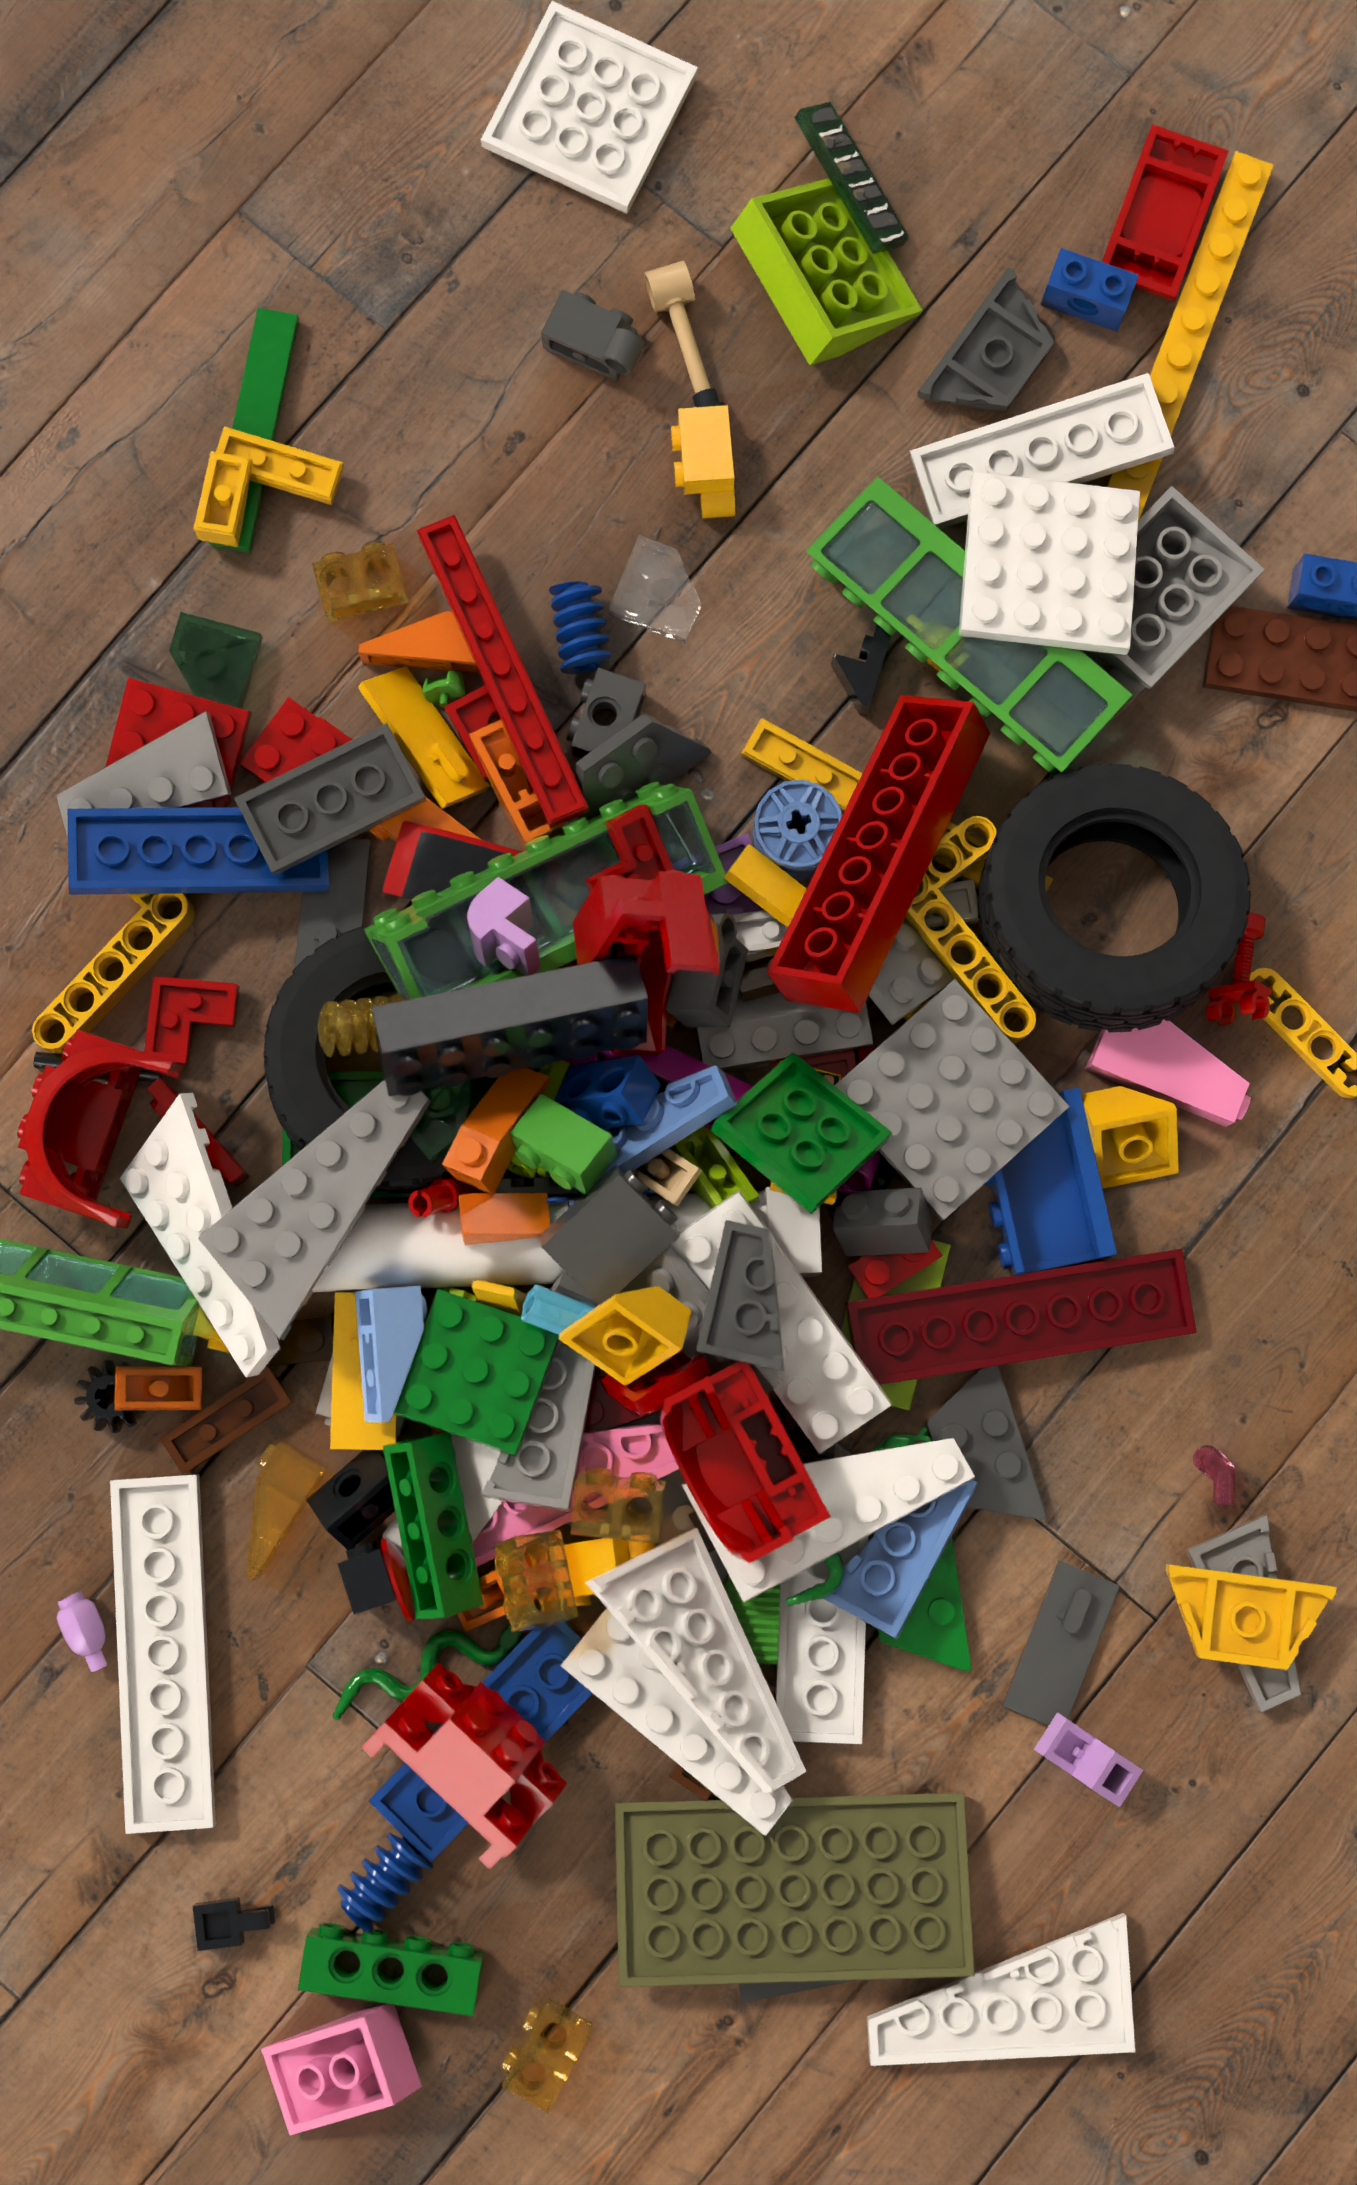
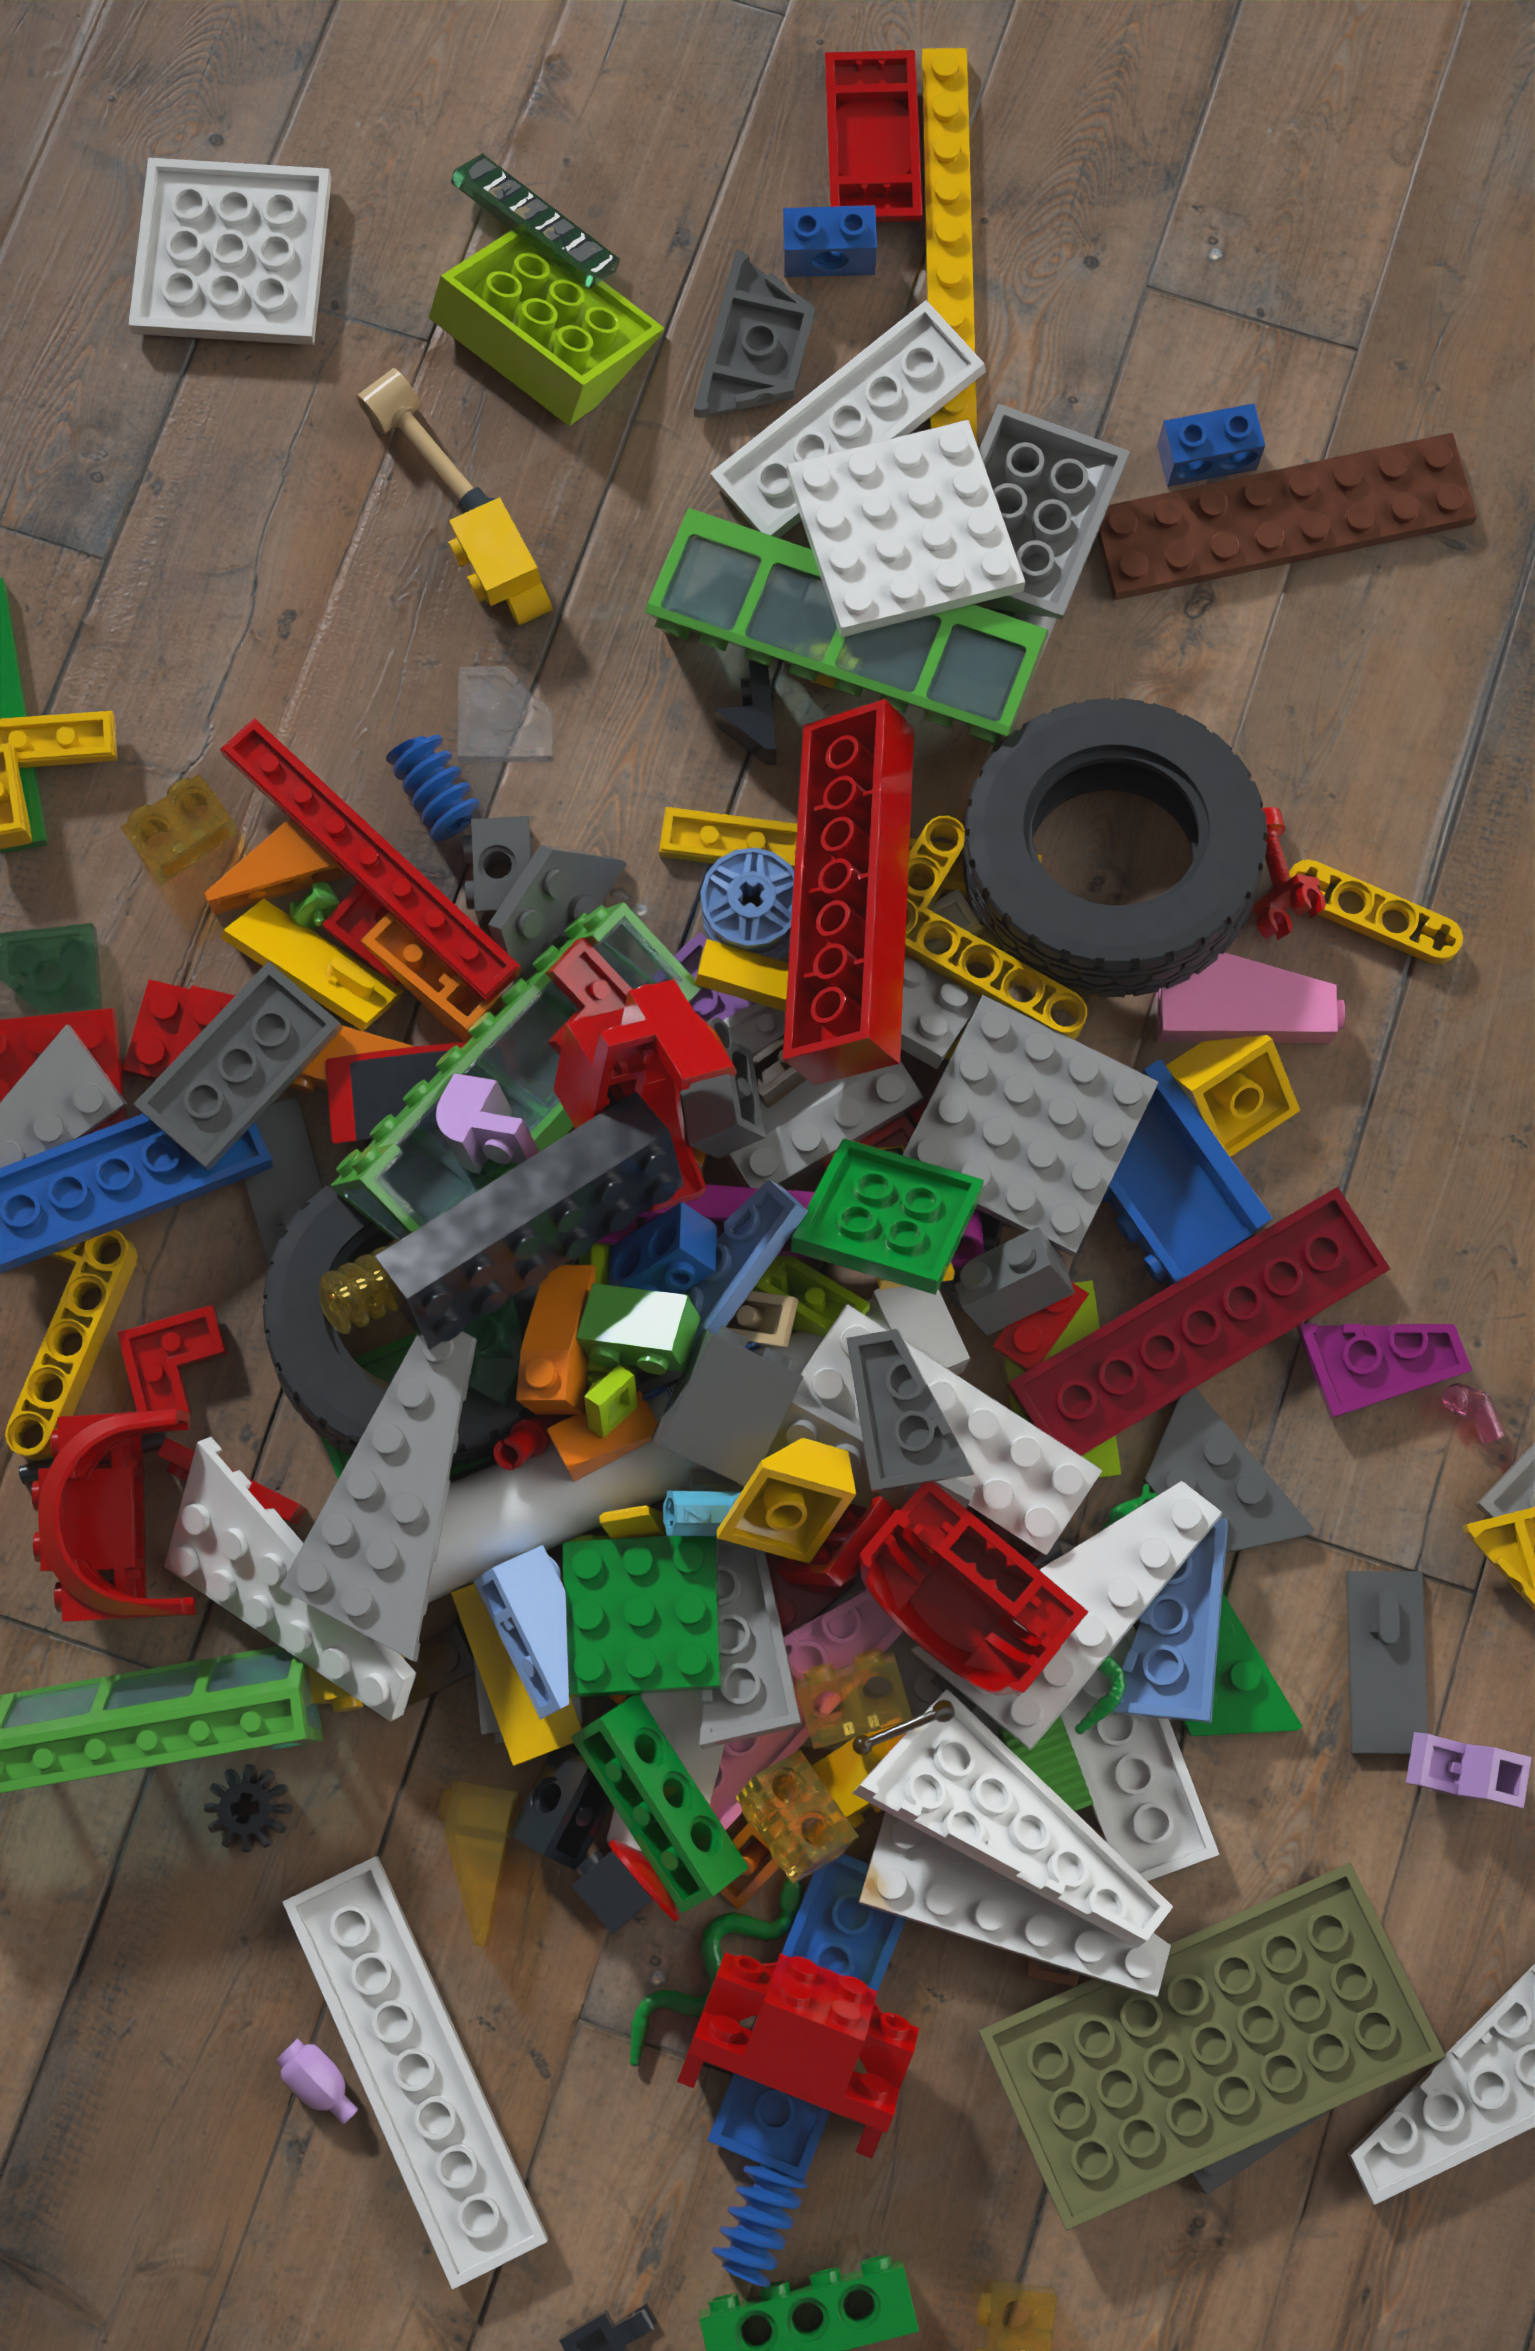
camera: 20 degrees left, 5 degrees down
orange slope [114,1366,202,1410] -> none
reddish brown plate [160,1366,293,1475] -> none
dark grey hinge [541,289,645,382] -> none
none -> lime plate [584,1365,638,1438]
none -> dark brown hinge [852,1700,955,1755]
none -> magenta wing [1296,1324,1472,1419]

